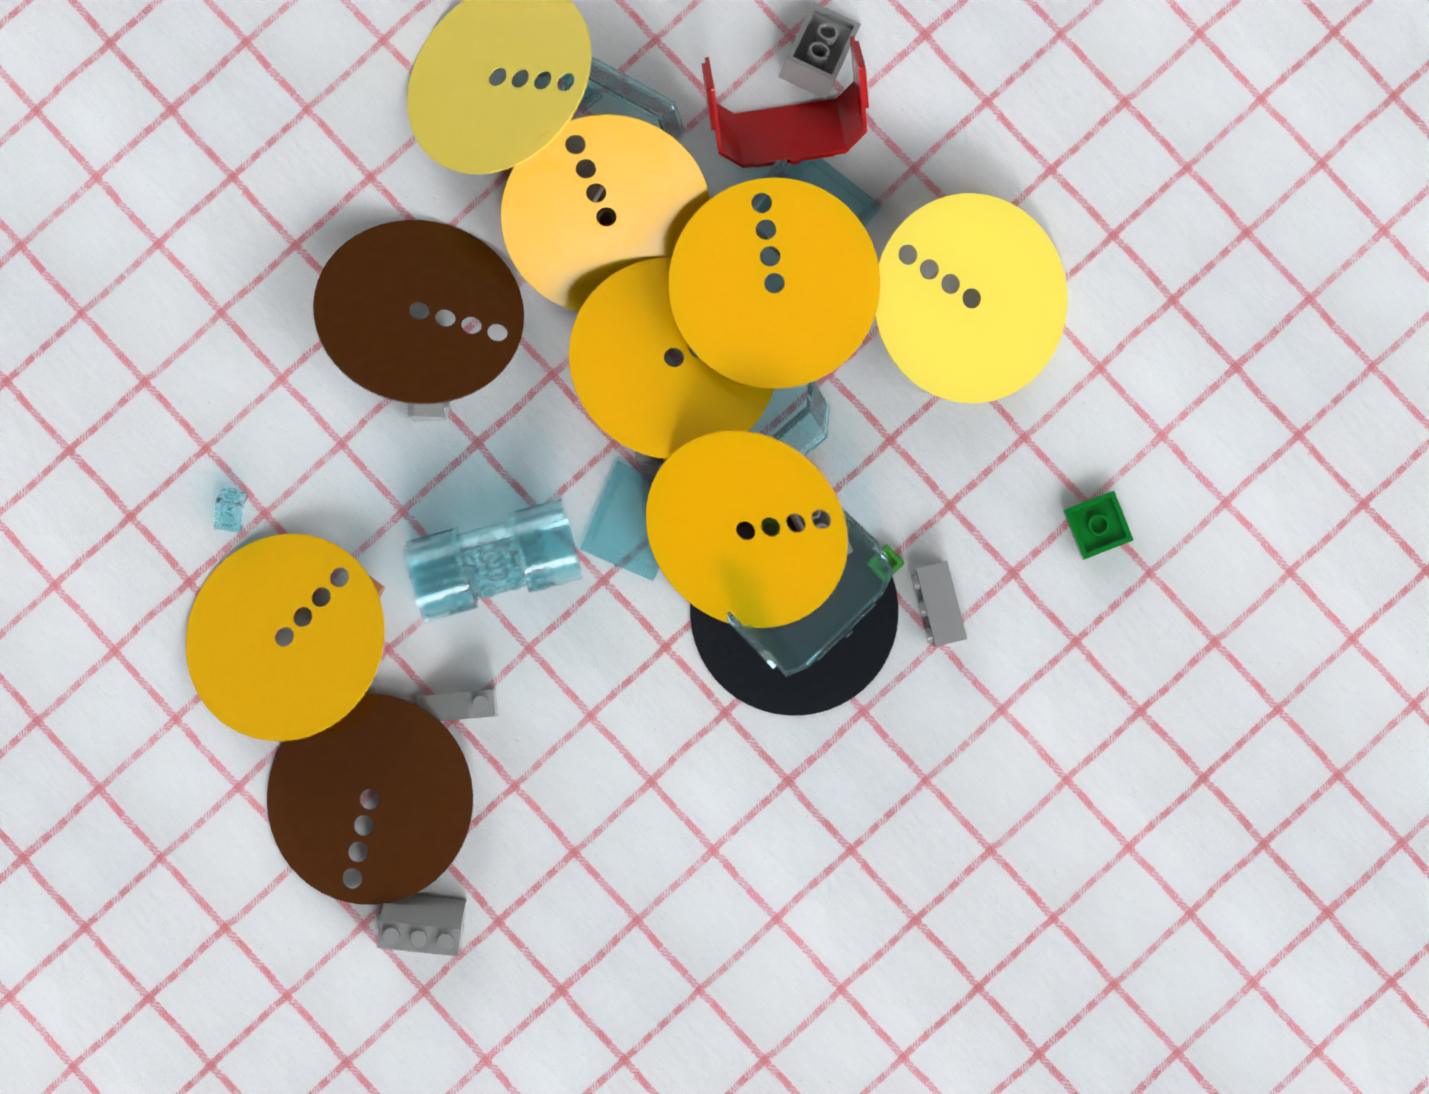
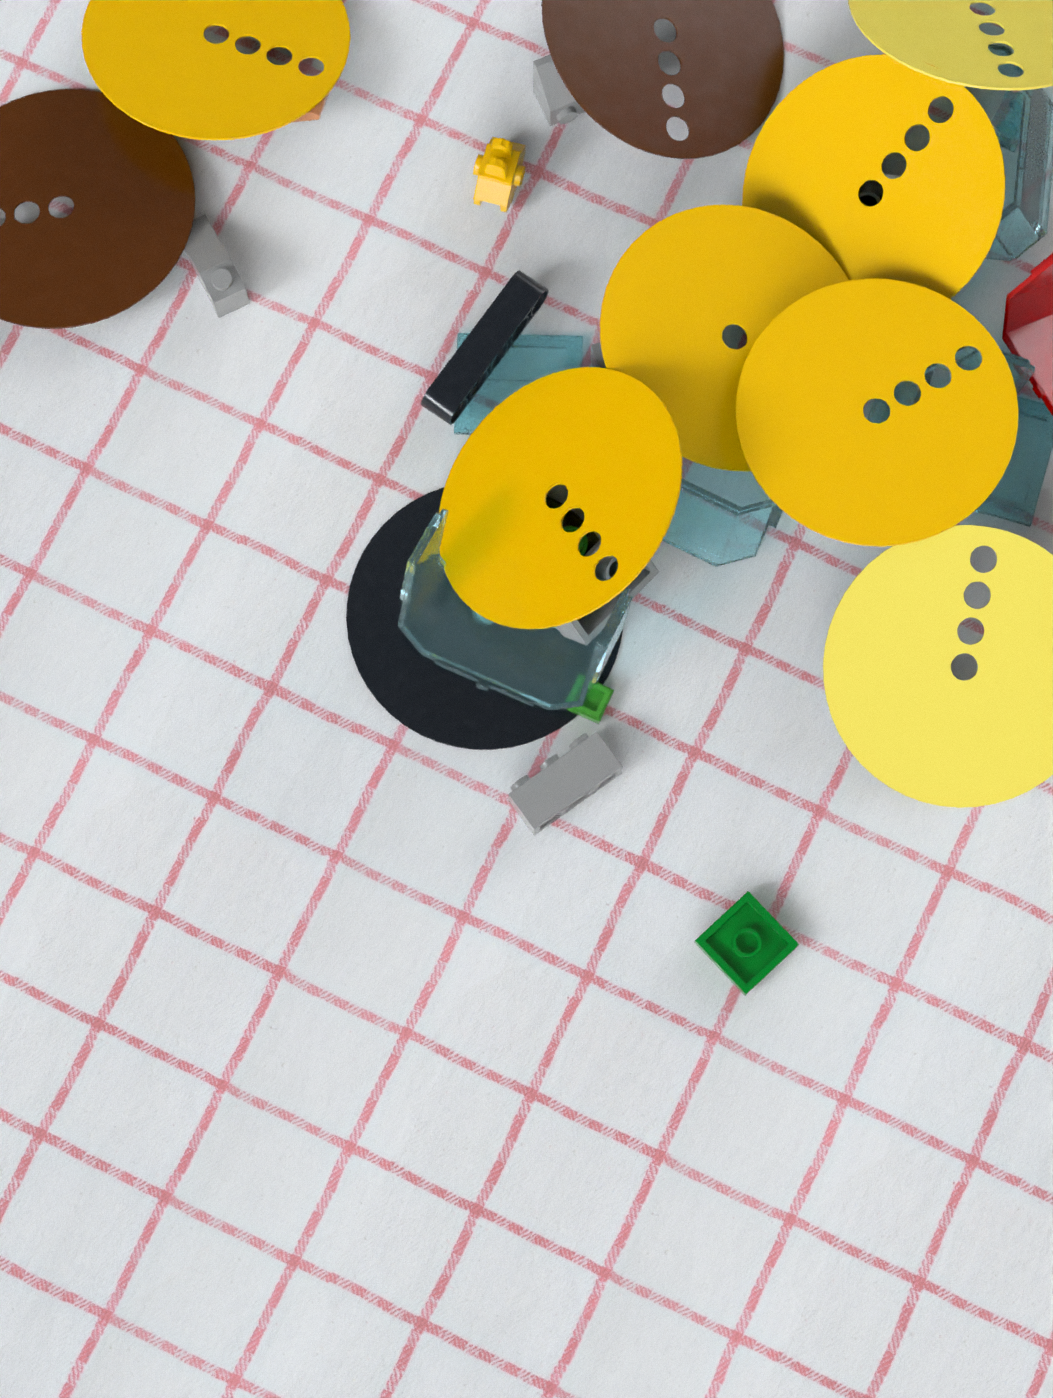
camera: 70 degrees right, 10 degrees down
clear light blue cylinder [403,498,583,622] -> none
none -> black beam [421,270,549,425]
none -> yellow hinge [473,137,526,213]

